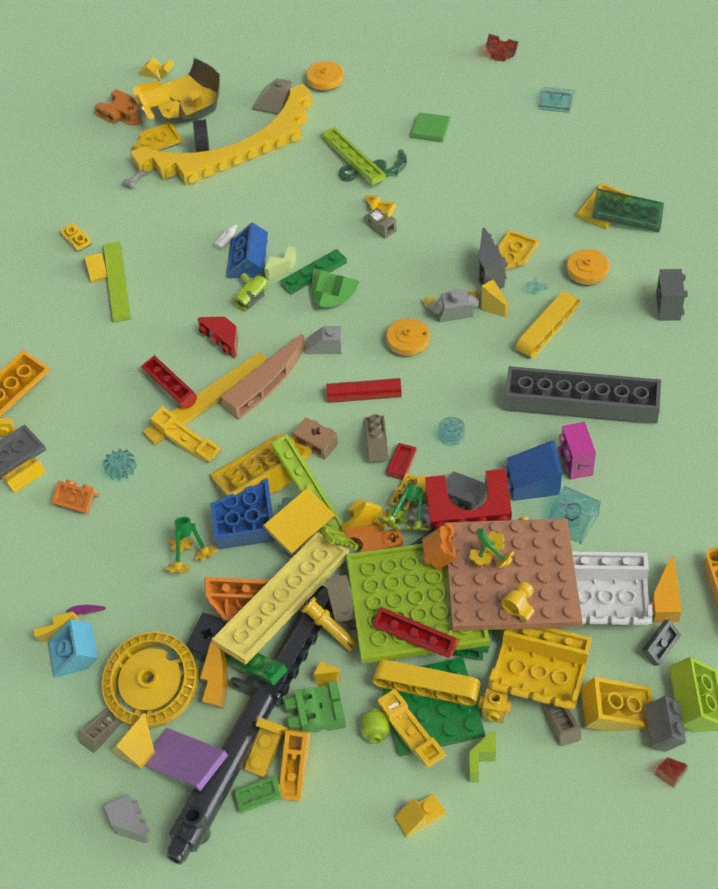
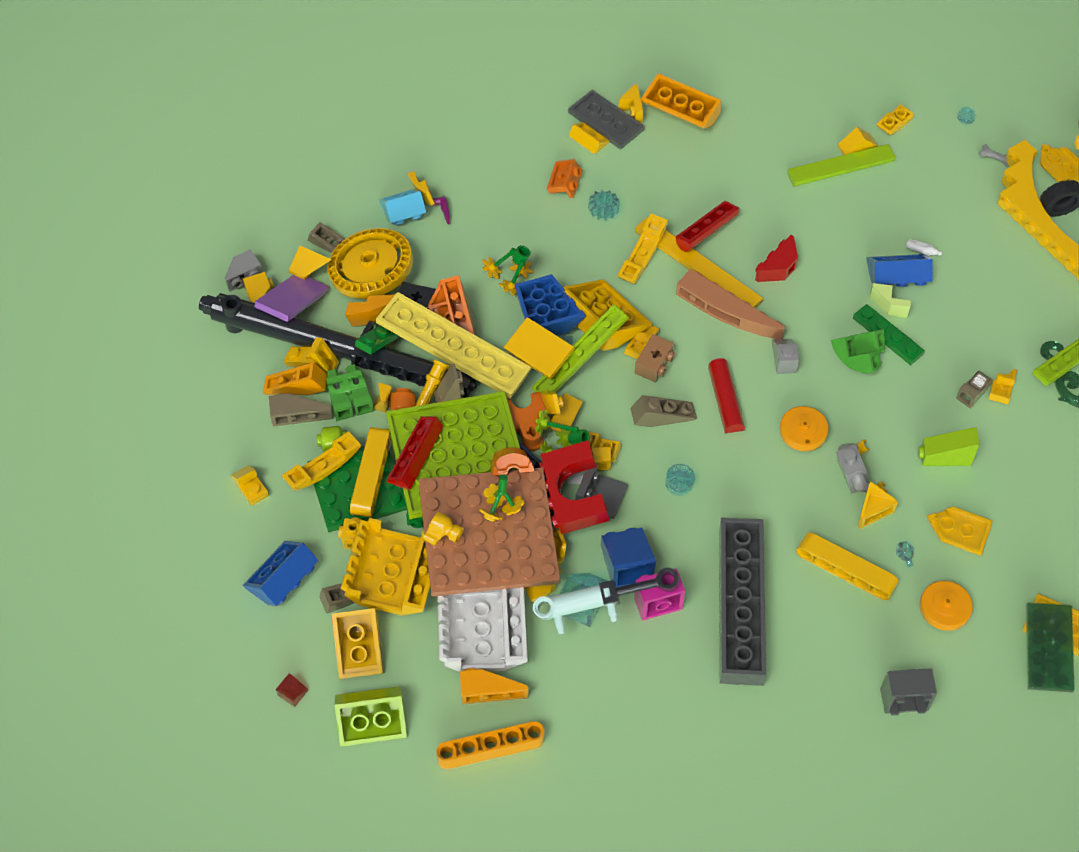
camera: 80 degrees right, 5 degrees up
lime piece [233,273,268,311] -> none
bright green plate [234,775,283,814] -> none
lime piece [322,527,358,550] -> none
red tile [386,443,417,480] -> none
lime slope [469,731,496,782] -> none
dark grey slope [478,227,507,289] -> none
pearl dark grey plate [642,620,681,666] -> none
dark grey brick [644,696,687,752] -> none
none -> blue slope [242,541,319,606]
none -> yellow slope [243,272,274,303]
none -> dark tan slope [269,394,333,427]
none -> orange head [390,388,416,411]
none -> light aqua piece [533,568,679,634]
none -> lime slope [918,427,980,466]
none -> clear light blue plate [957,107,976,124]

